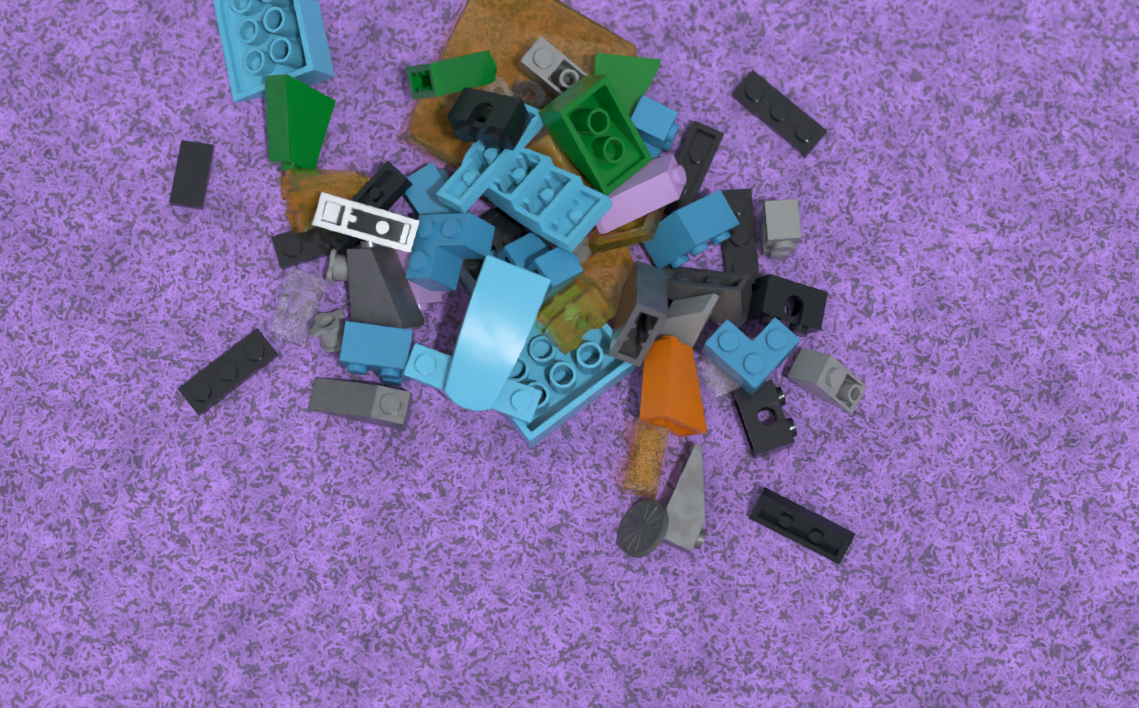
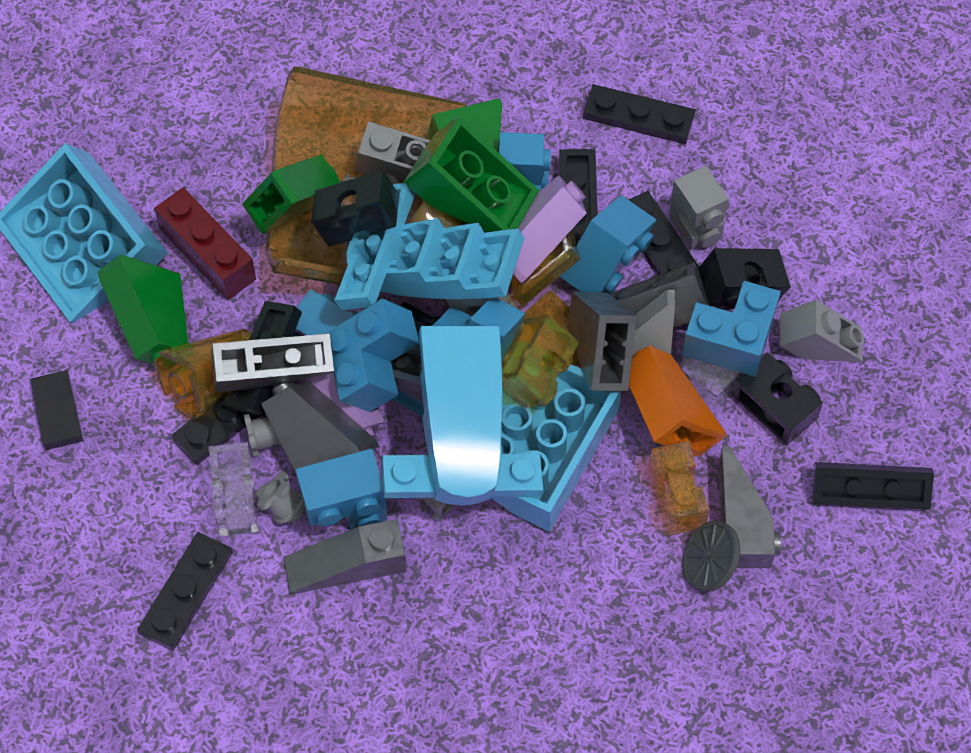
camera: 20 degrees left, 15 degrees down
none -> dark red brick [154,187,256,301]

